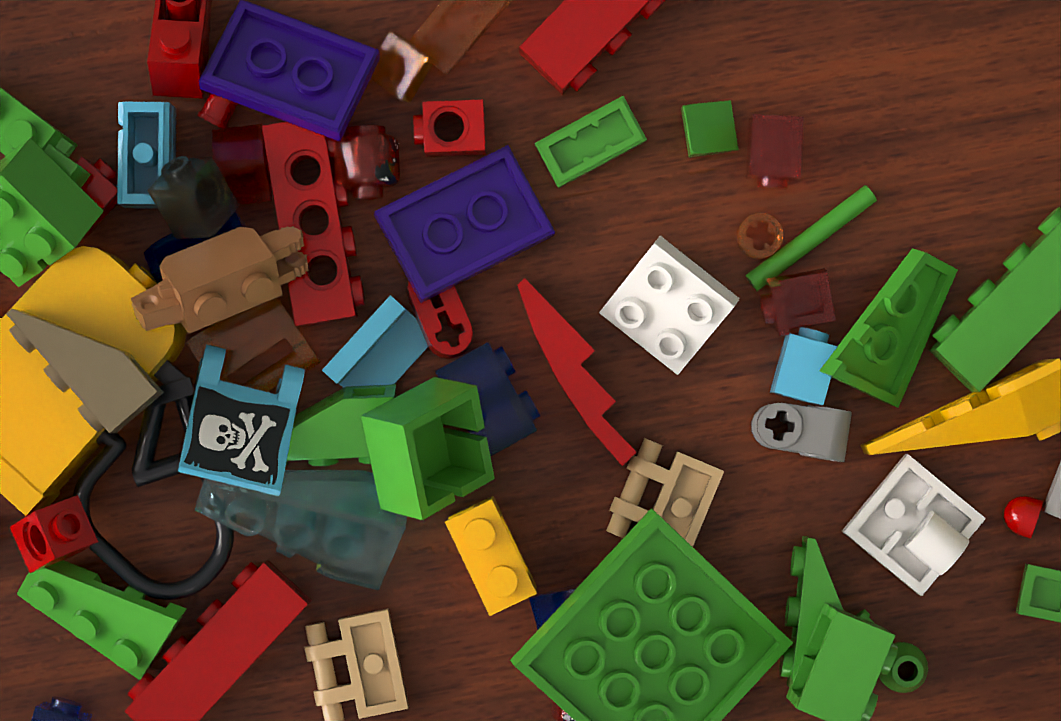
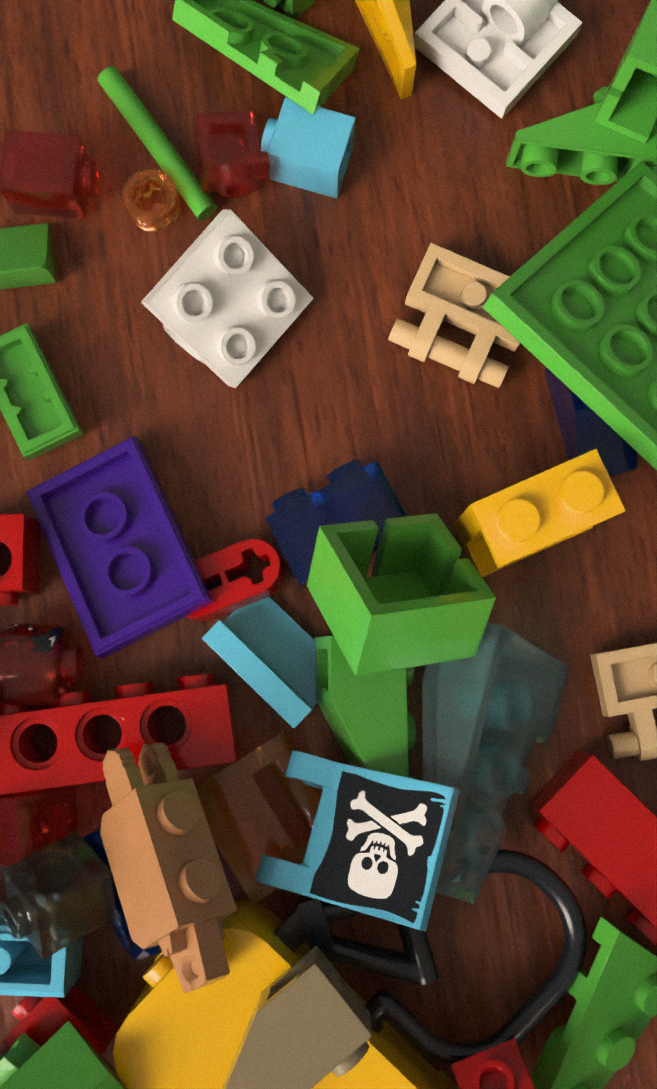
camera: 85 degrees left, 5 degrees down
red slope [517,278,637,466] -> none
light grey piece [751,403,852,462] -> none

